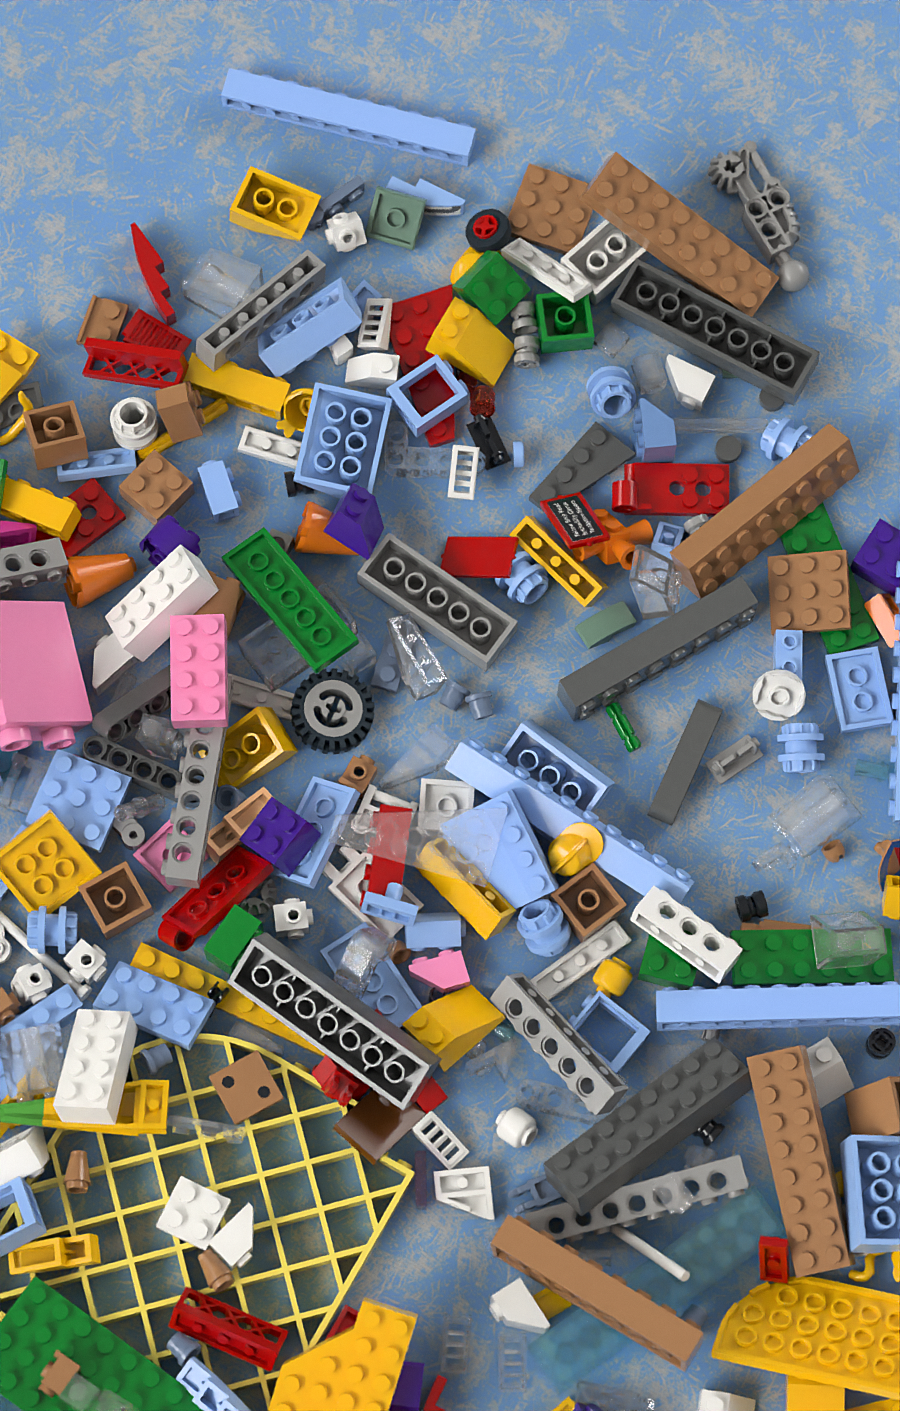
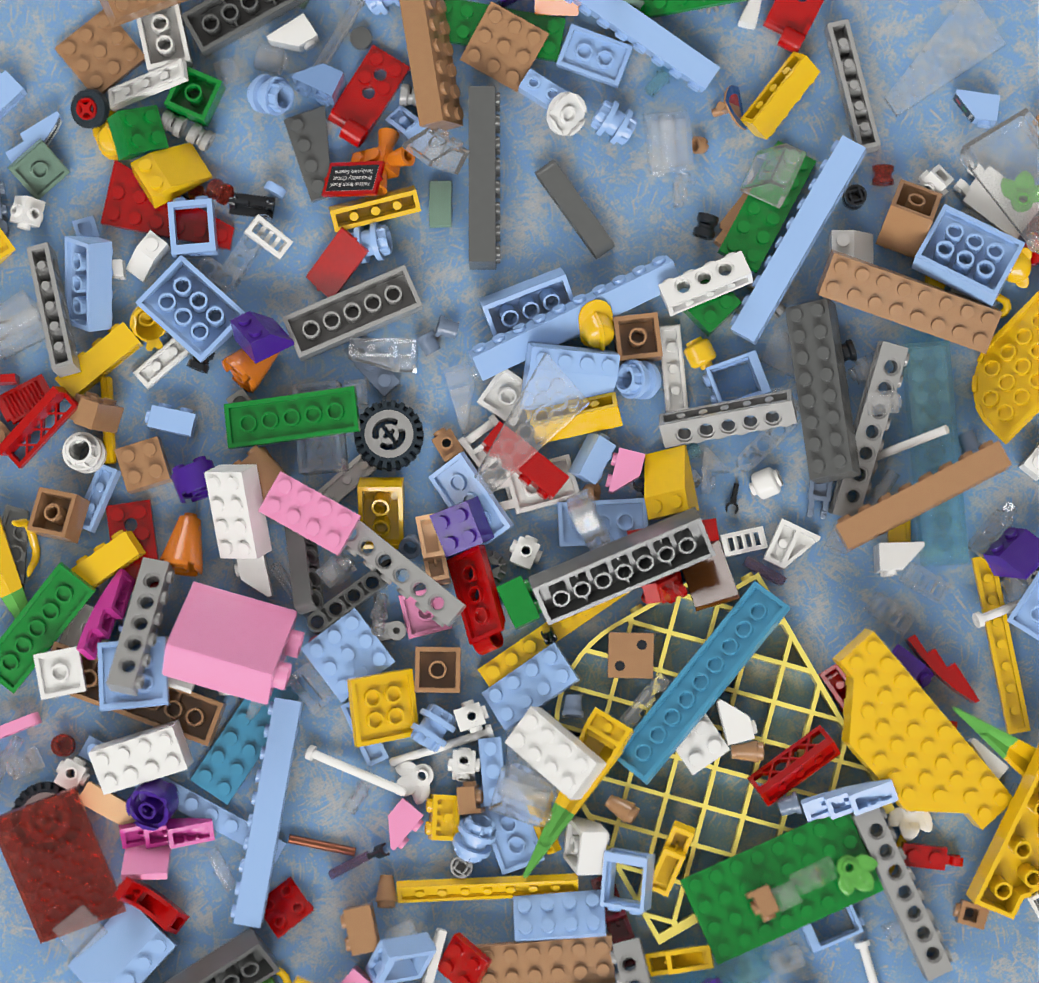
camera: 55 degrees left, 10 degrees up
clear slope [227,1021,284,1058] -> none
white slope [357,298,393,351] -> none
light blue tile [360,882,419,927] -> none
green axle [606,702,641,752] -> none
light grey hinge [705,734,764,785] -> none
red plate [758,1235,790,1284] -> none
none -> dark azure plate [617,581,791,785]
none -> black hand [725,483,739,514]

